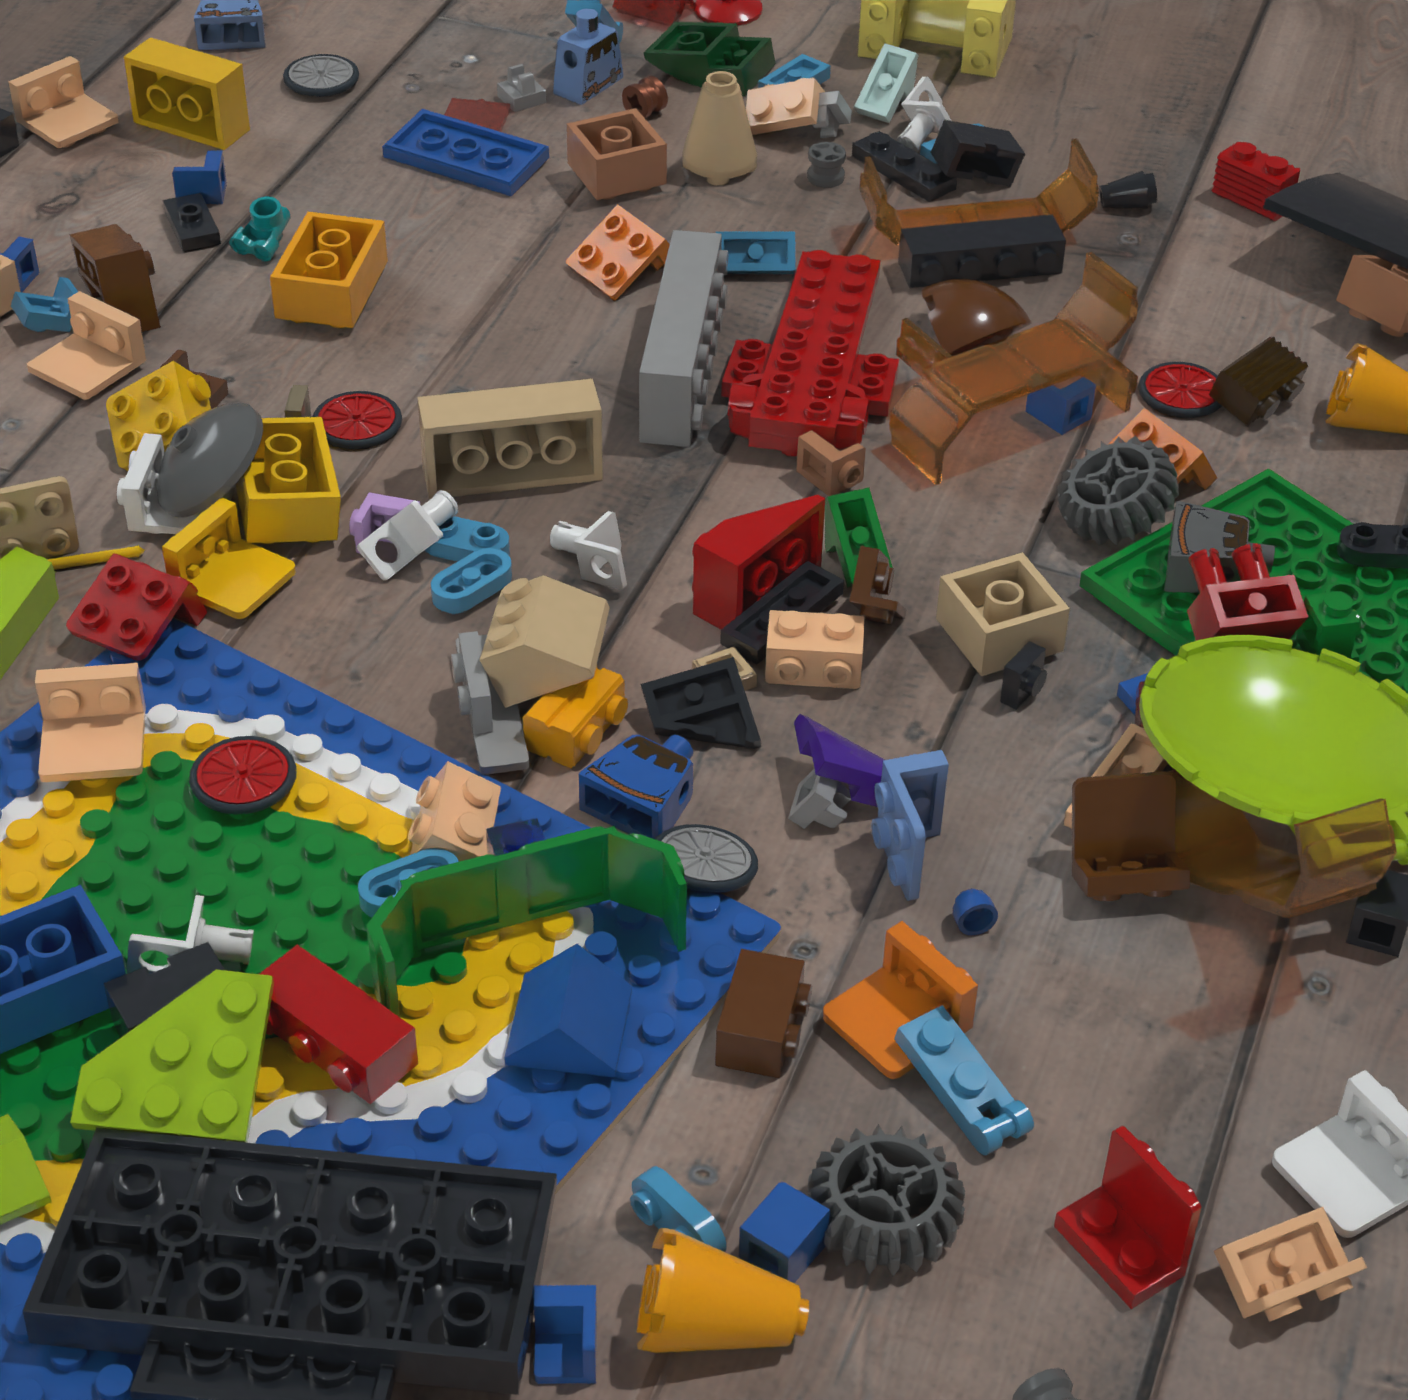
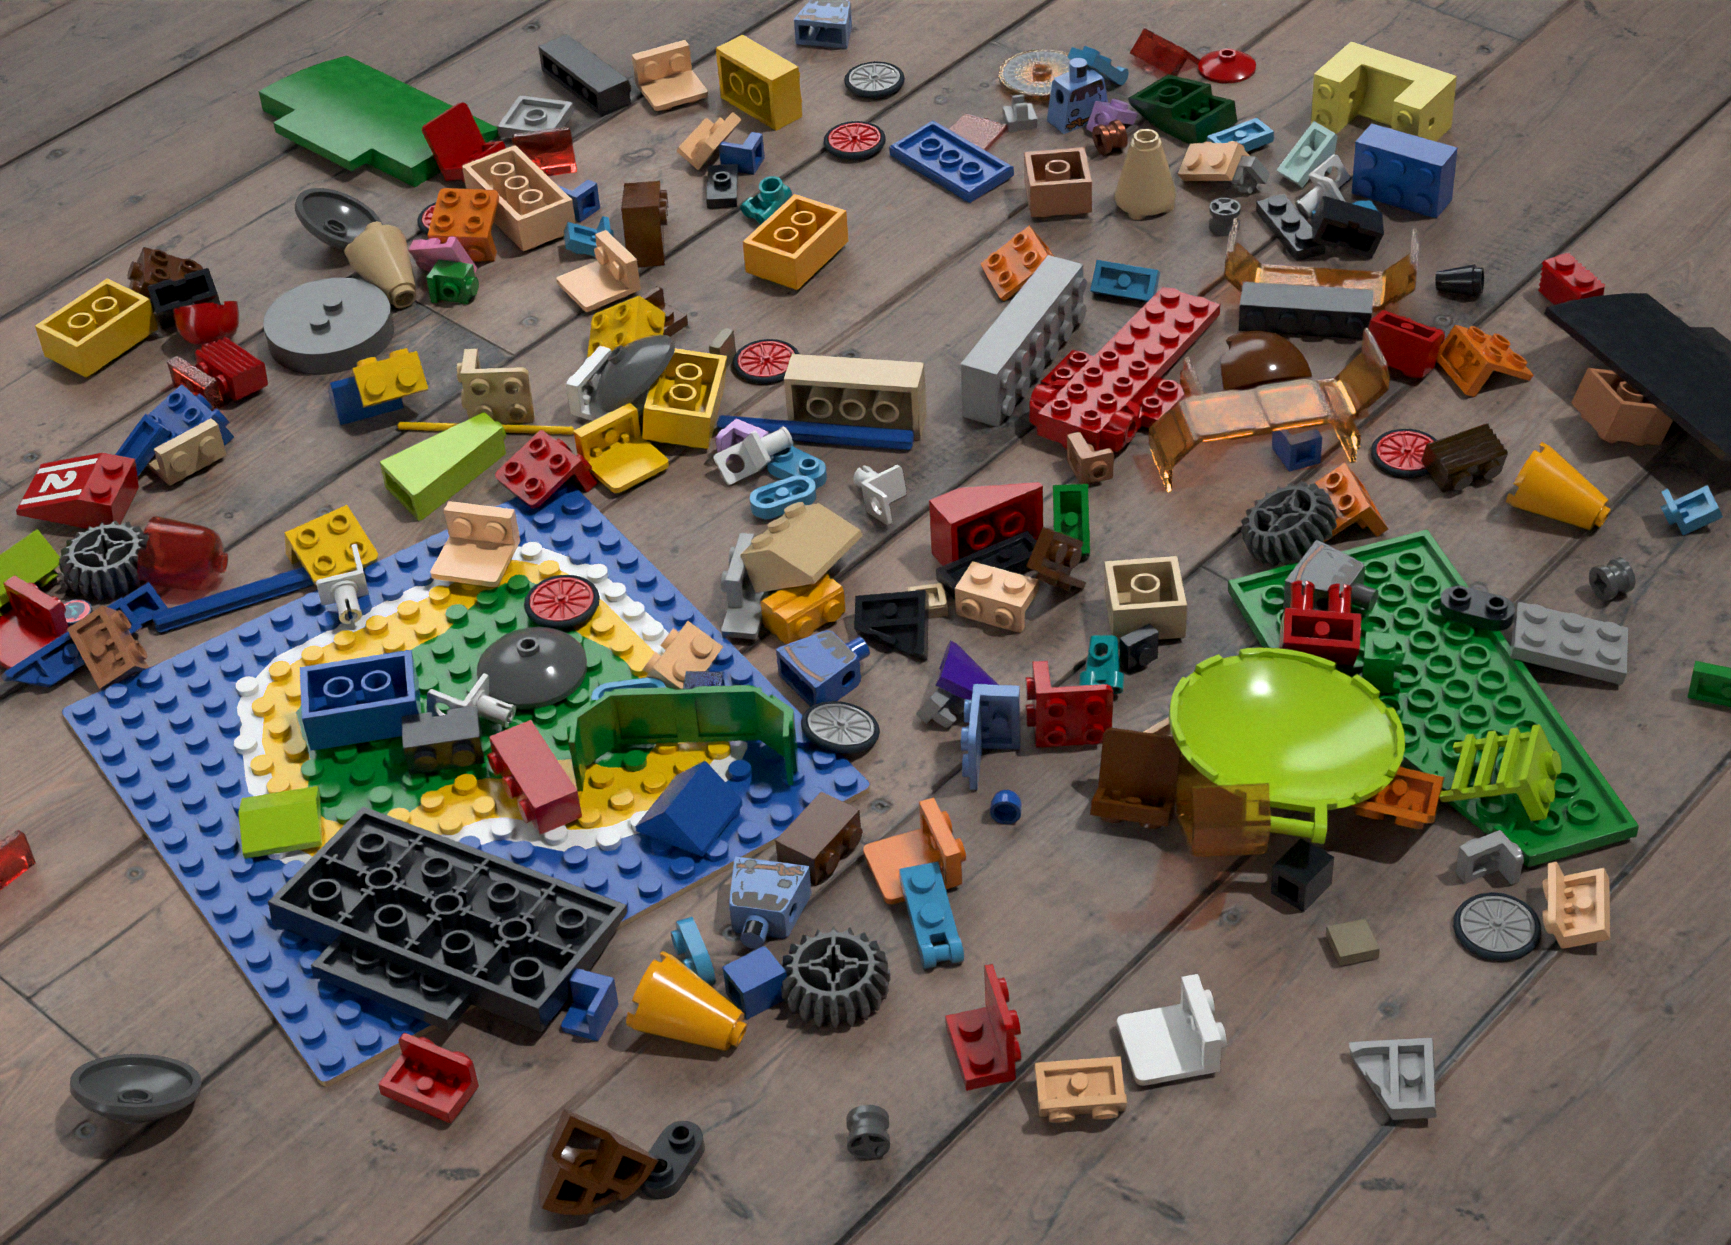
camera: 25 degrees right, 0 degrees up
lime plate [70,970,274,1143] -> none
none -> dark grey dish [477,627,587,709]
none -> light nougat bracket [677,112,742,170]
none -> blue axle [717,415,914,450]
none -> medium blue torso [729,856,812,949]
none -> wheel [824,121,886,159]
none -> piece [998,49,1070,101]
none -> red bracket [1025,661,1113,748]
none -> teal plate [1079,635,1124,694]
none -> lavender bracket [1087,99,1138,132]
none -> blue brick [1352,123,1458,219]
none -> red brick [1361,310,1445,378]
none -> orange bracket [1437,325,1534,397]

